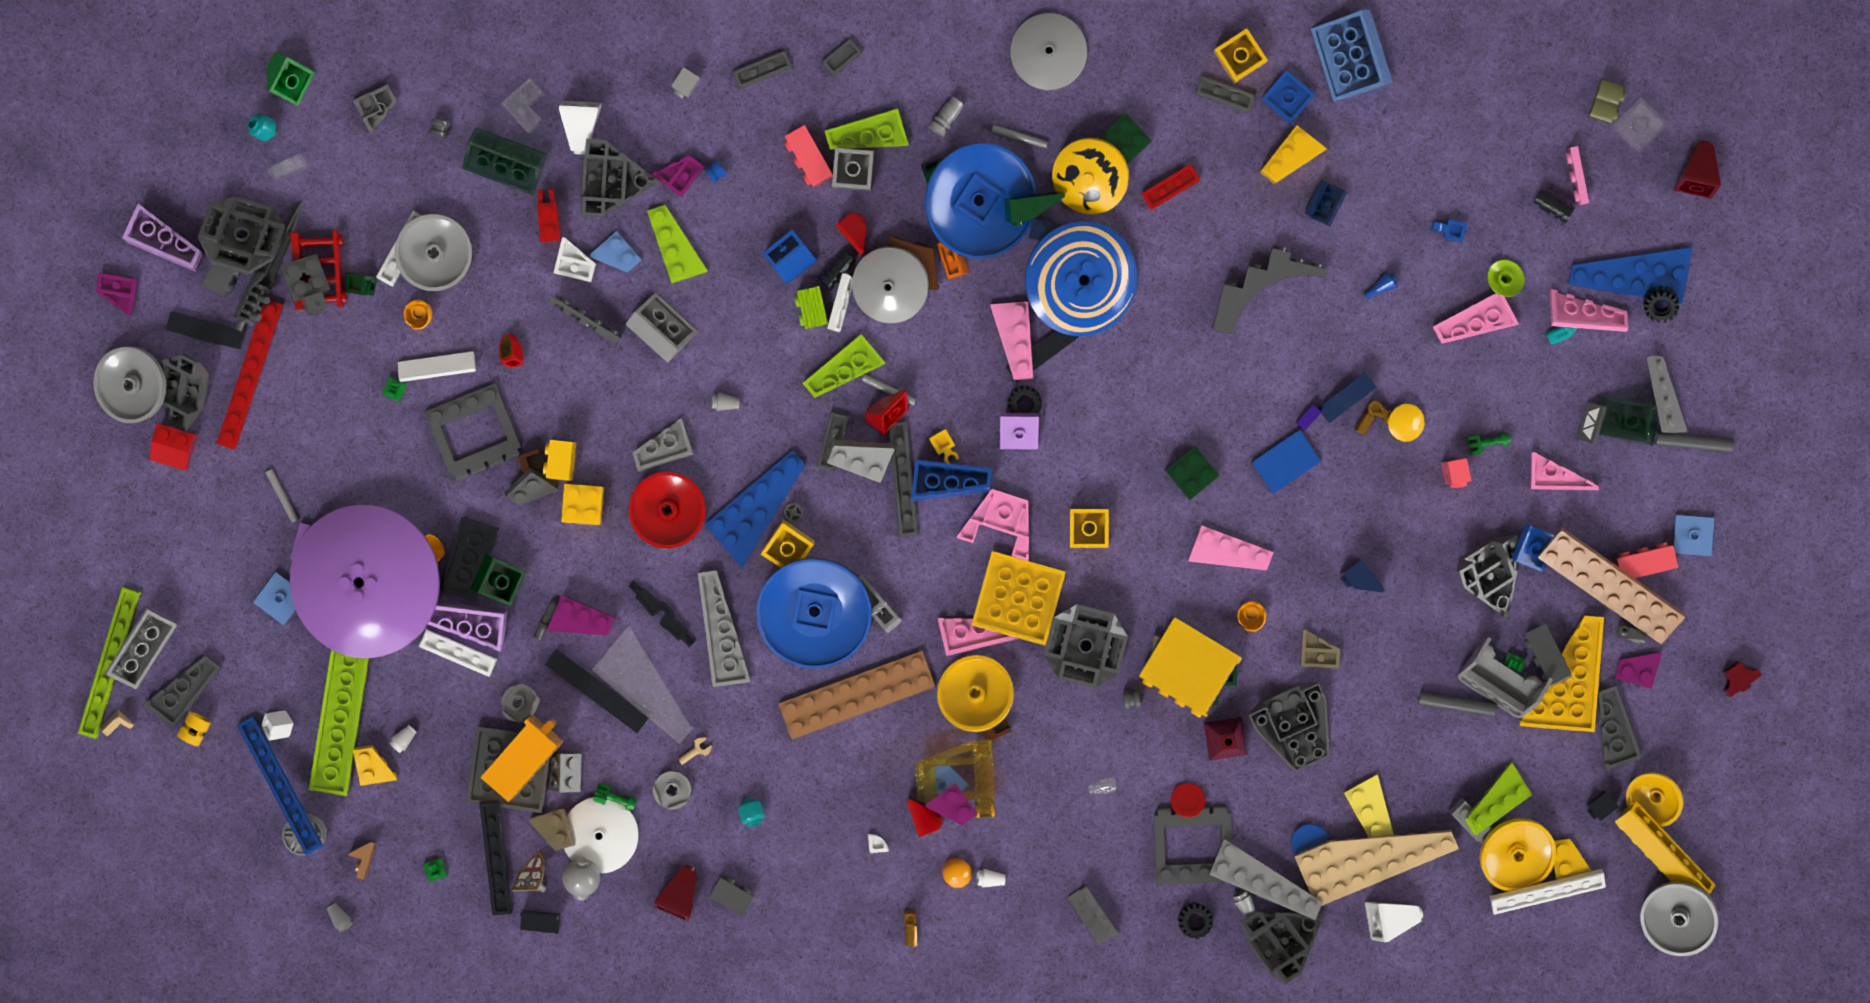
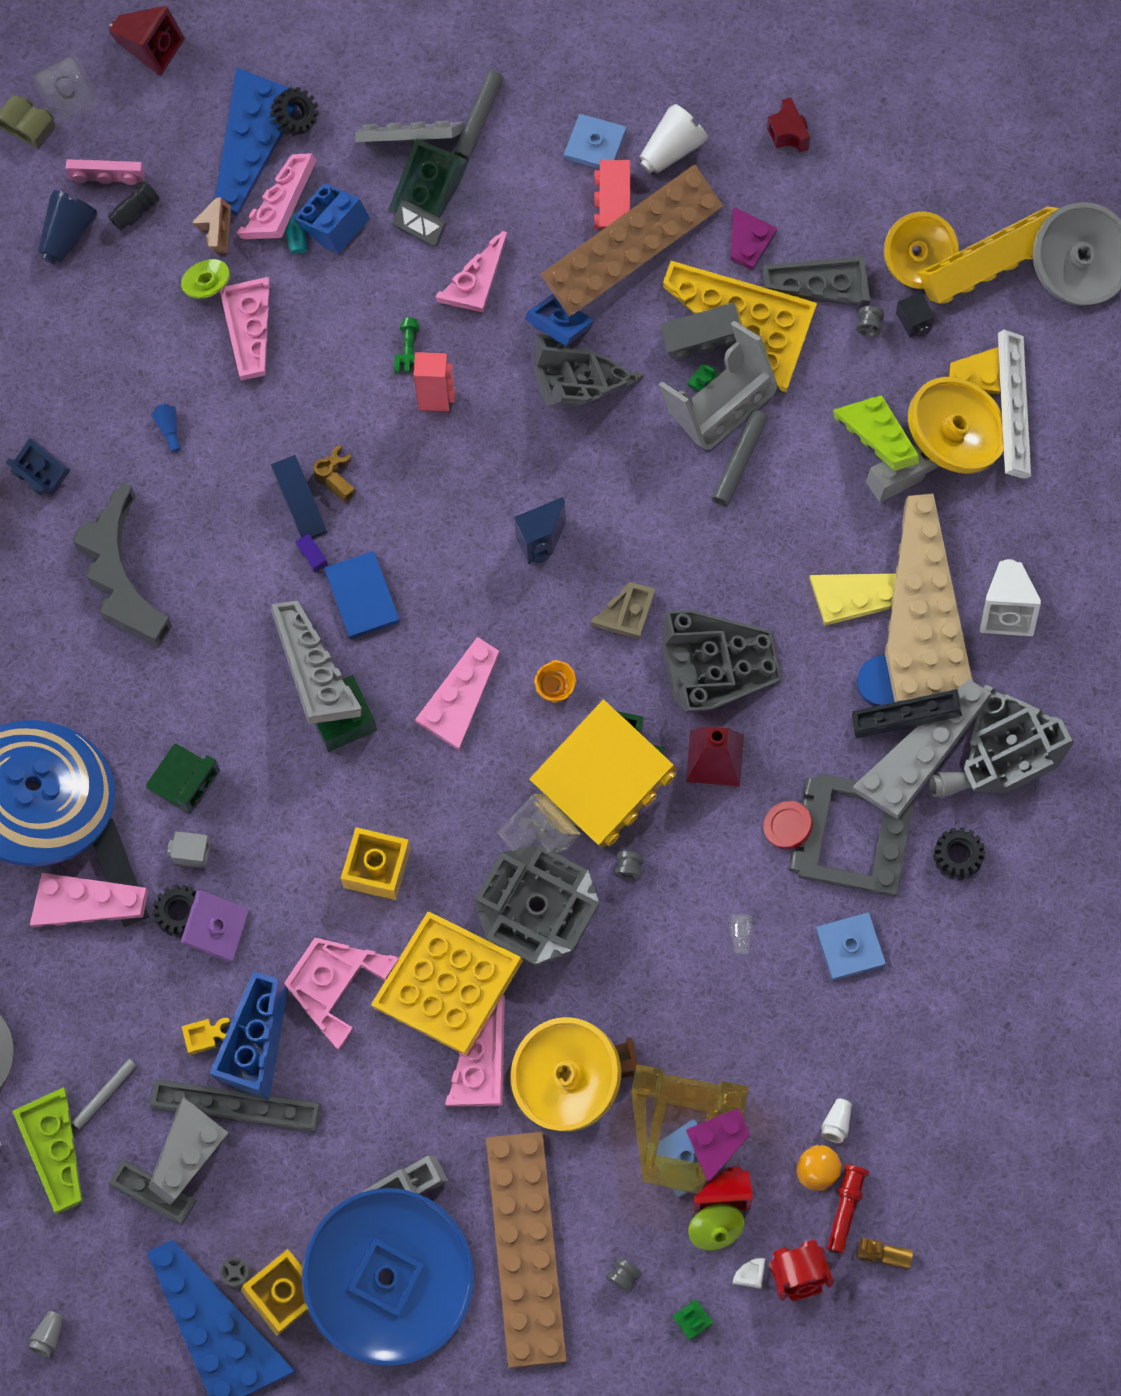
camera: 70 degrees left, 20 degrees down
red slope [865,390,909,435] -> none
flat silver panel [1068,885,1119,945] -> none
yellow dish [1387,403,1425,442] -> none
blue plate [1430,219,1467,243] -> none
dark grey arm [1616,624,1647,645] -> none
none -> dark blue cone [38,190,98,264]
none -> dark green bracket [146,744,220,814]
none -> light grey brick [167,831,211,869]
none -> medium nougat slope [192,198,231,254]
none -> light grey wing [271,601,361,724]
none -> blue slope [293,183,370,254]
none -> clear brick [497,794,581,853]
none -> dark grey wheel [606,1257,642,1293]
none -> white cone [640,104,708,174]
none -> green tile [672,1299,713,1341]
none -> lime dish [688,1204,745,1250]
none -> red brick [769,1240,834,1301]
none -> medium blue plate [815,912,886,981]
none -> red pin [826,1164,869,1254]
none -> black tile [852,689,962,739]
none -> dark grey wheel [857,306,884,336]

